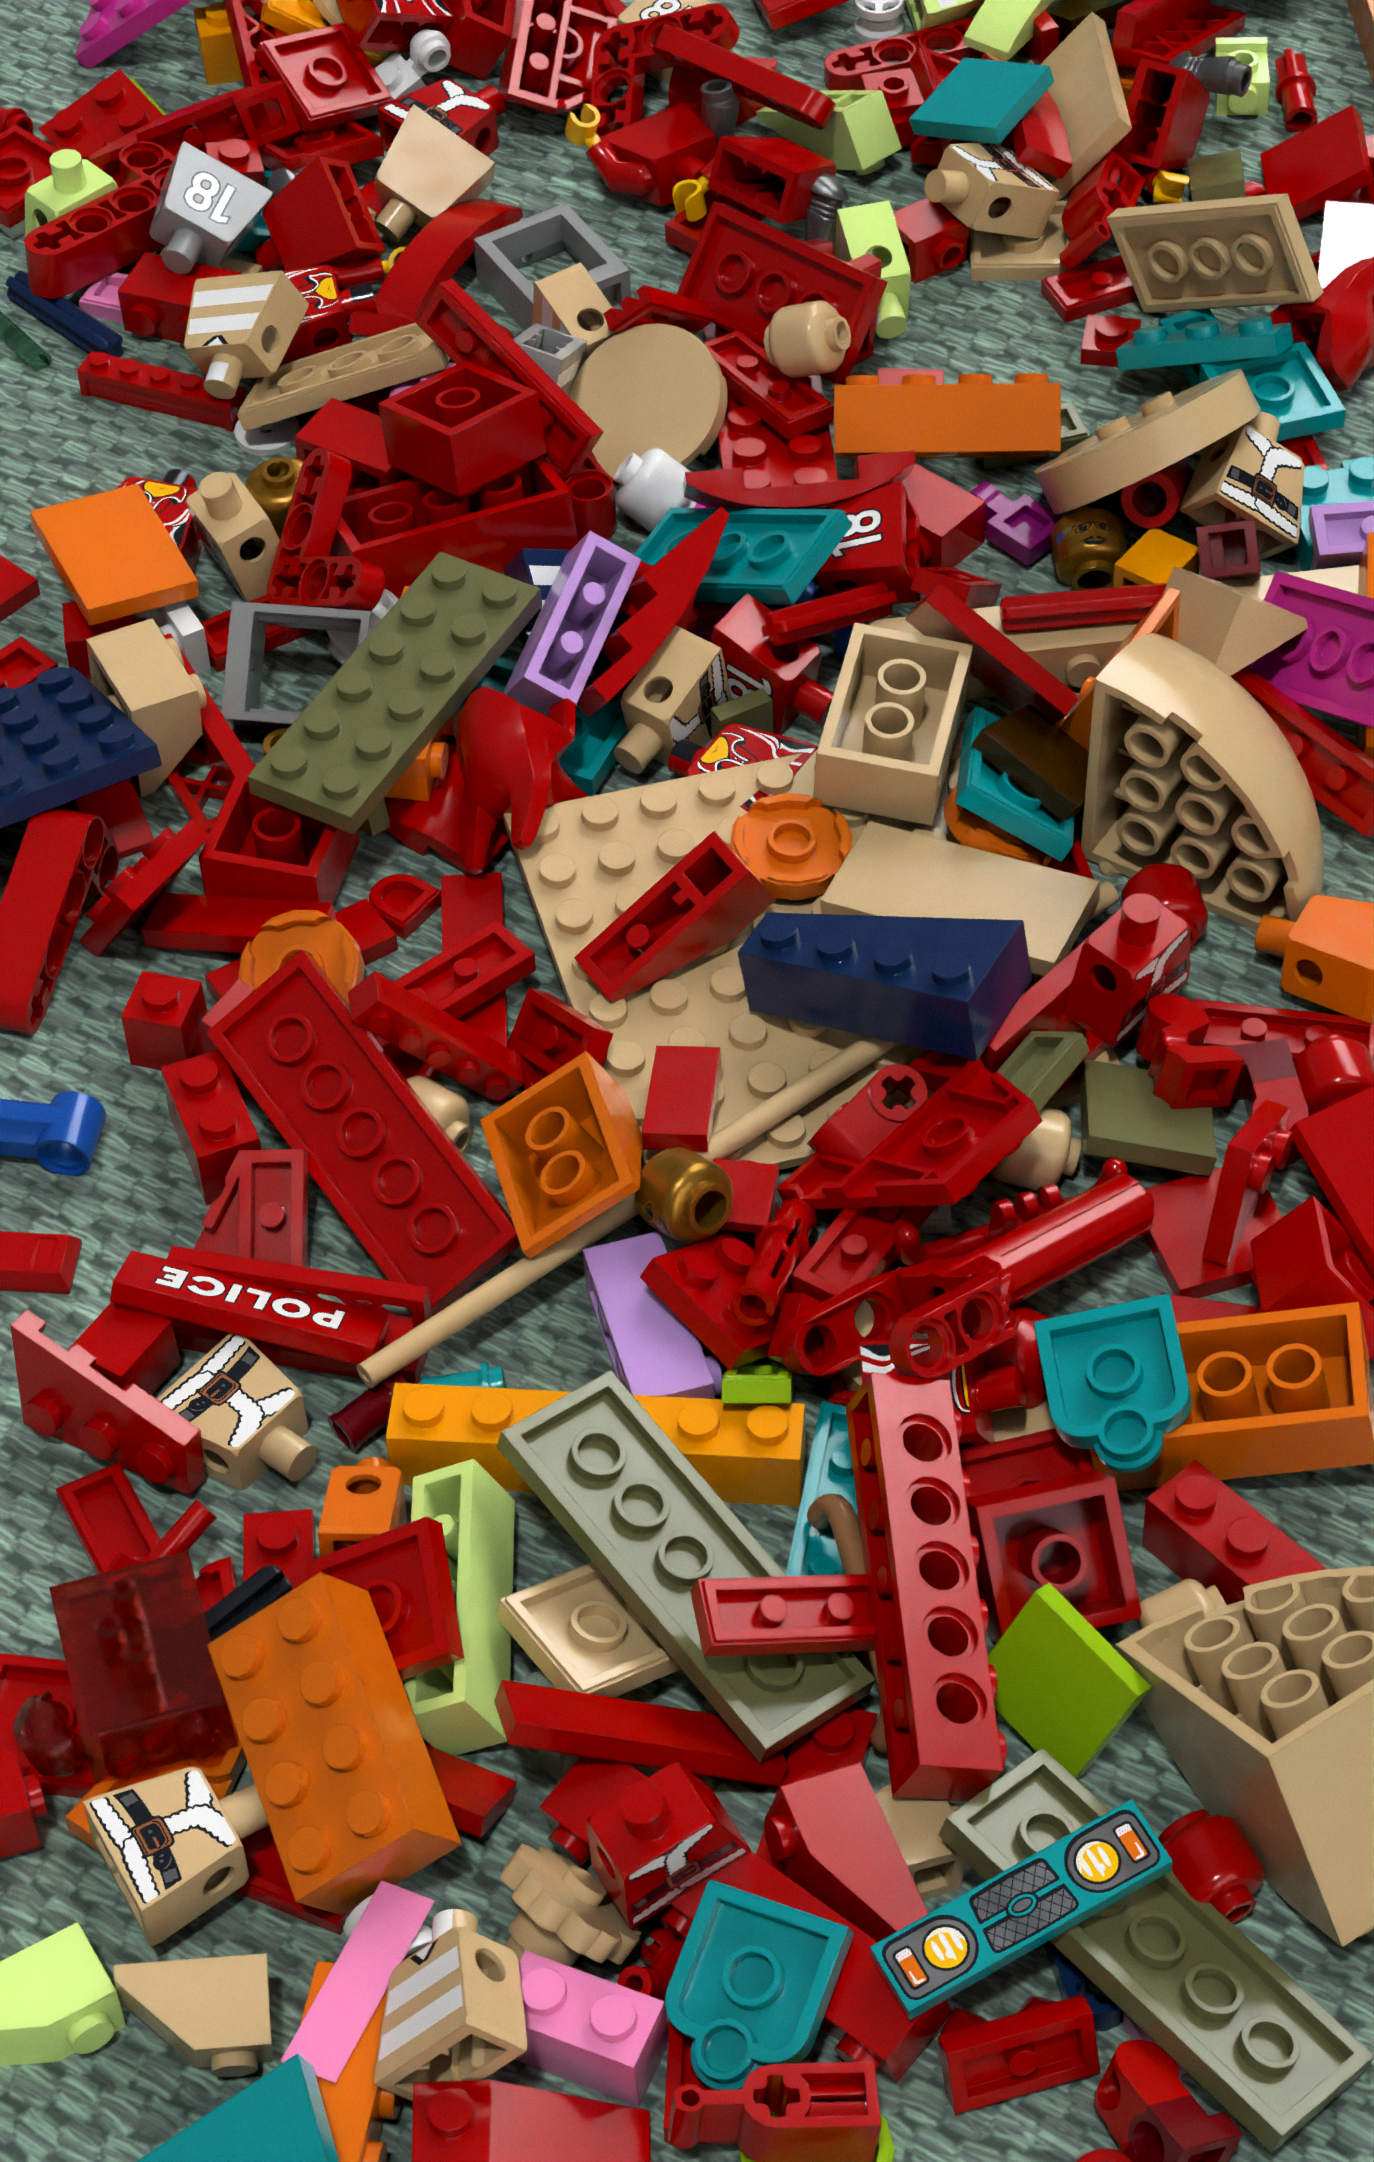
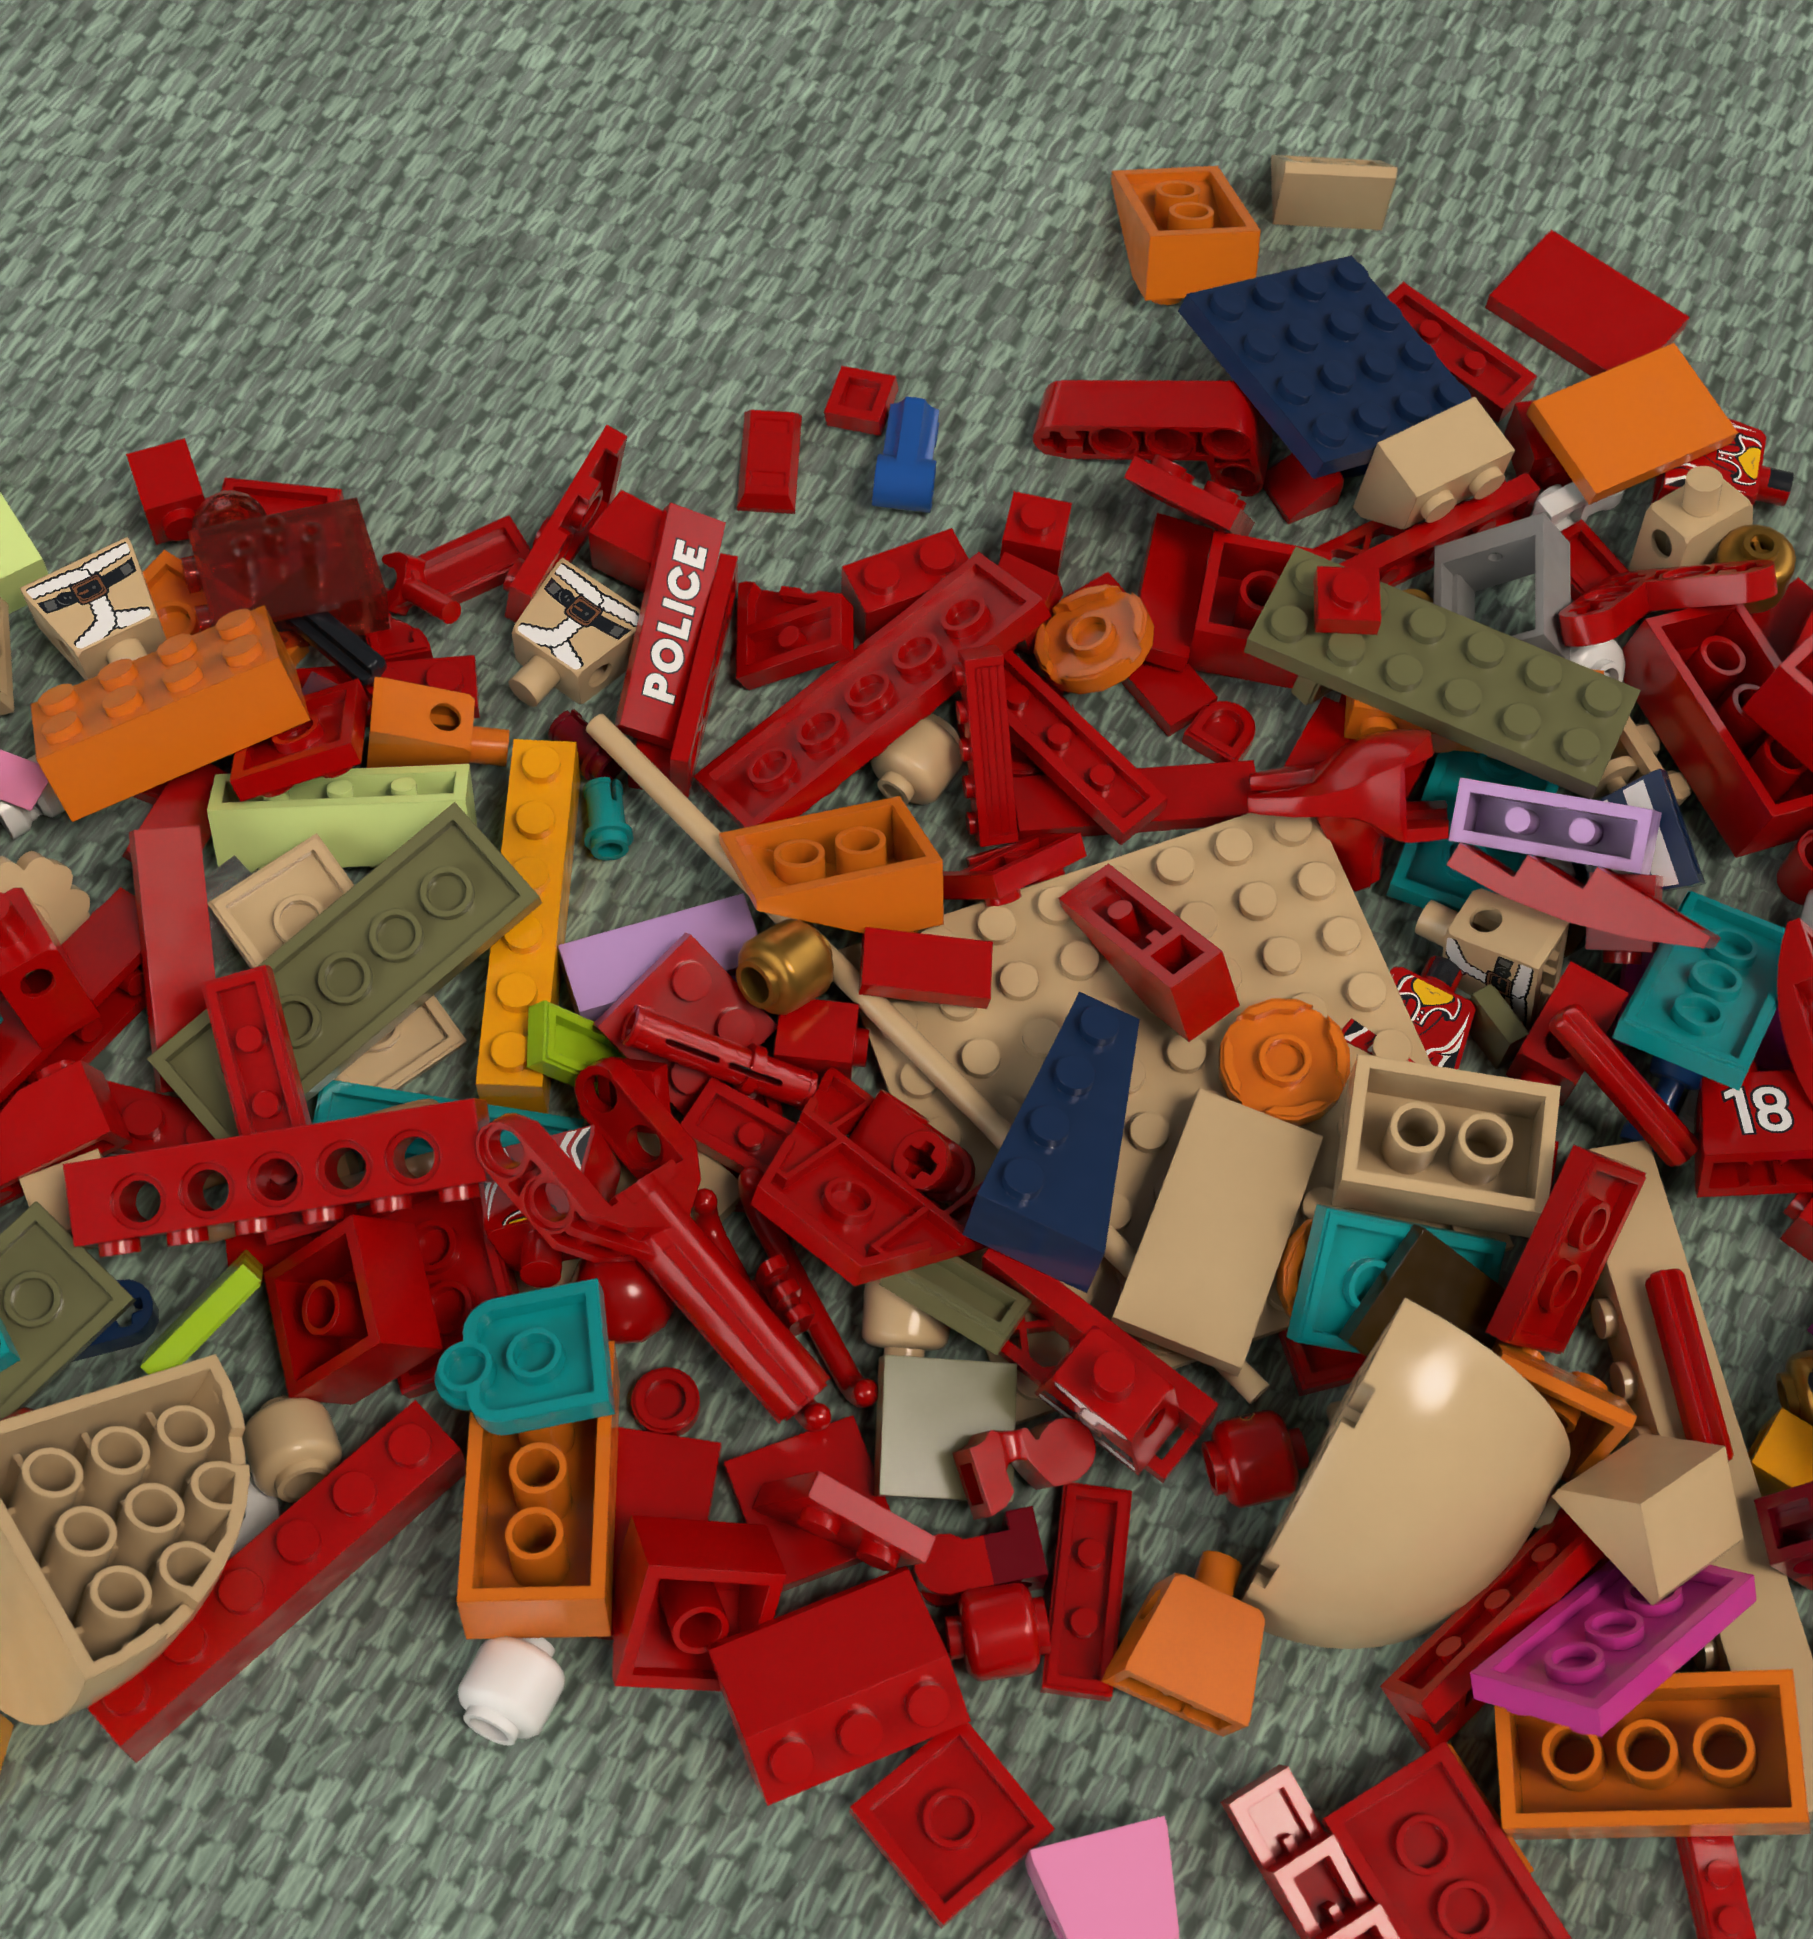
camera: 80 degrees right, 15 degrees up
red plate [910,566,1002,609] -> none
none -> red plate [1313,566,1381,635]

